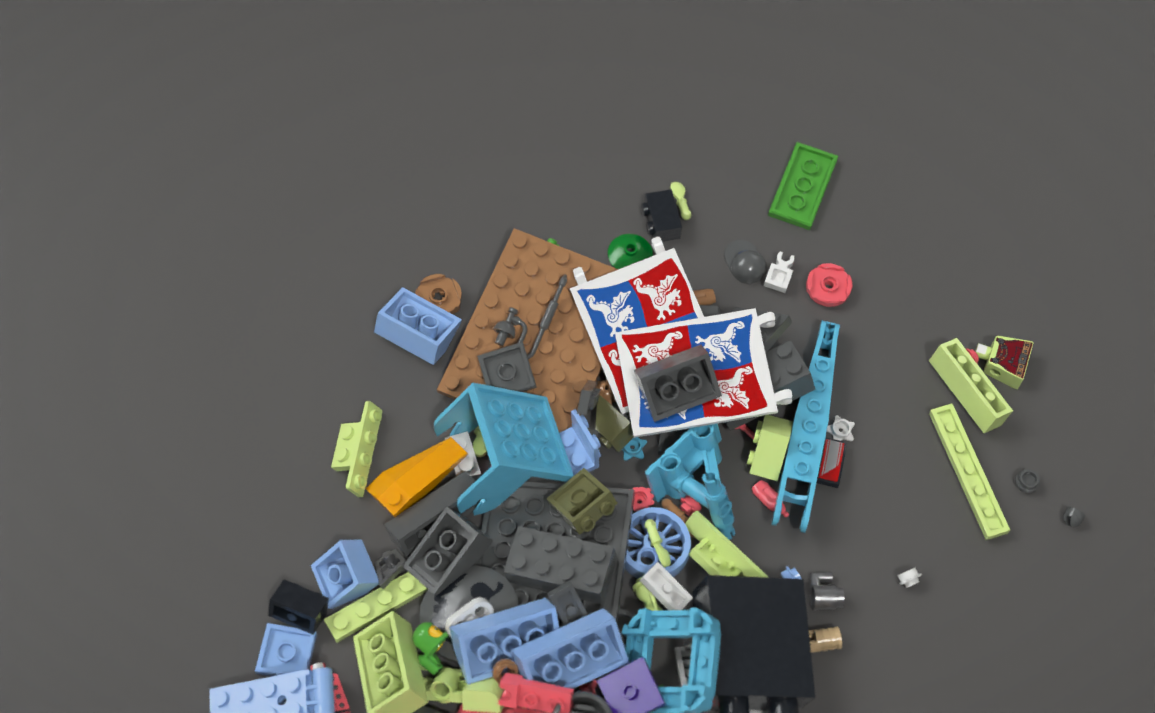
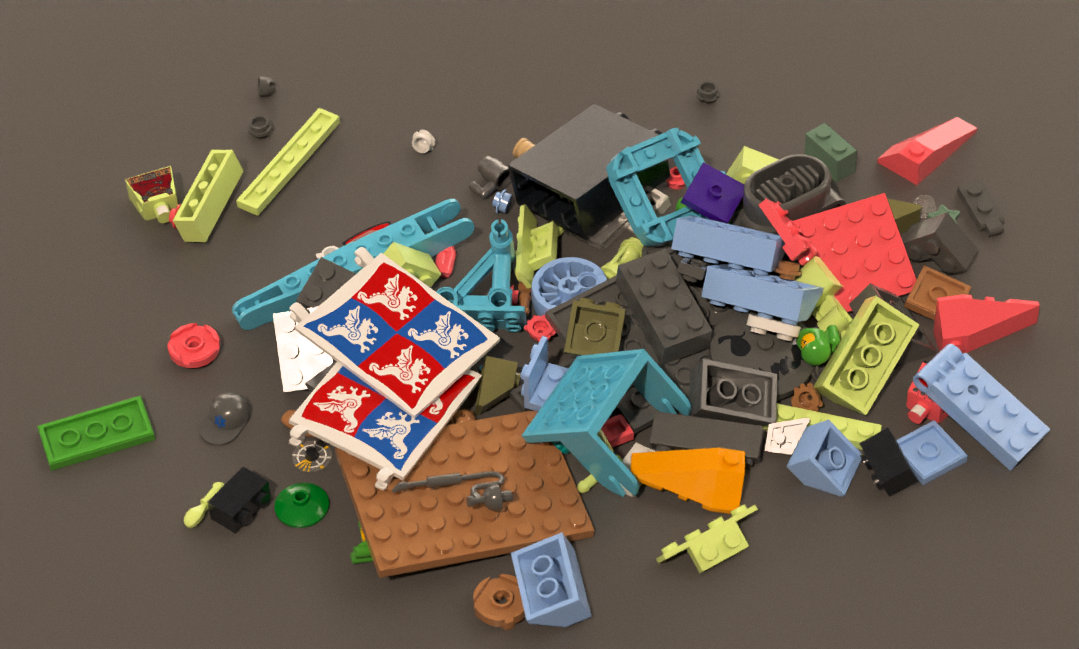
camera: 125 degrees left, 15 degrees down
dark grey plate [477,342,537,392] -> none
dark grey plate [577,380,601,415] -> none
dark grey slope [634,345,722,422] -> none
white plate [639,562,693,610] -> none
yellowish green piece [644,519,671,567] -> none
white plate [764,251,794,293] -> none
none -> medium nougat animal [791,383,823,412]

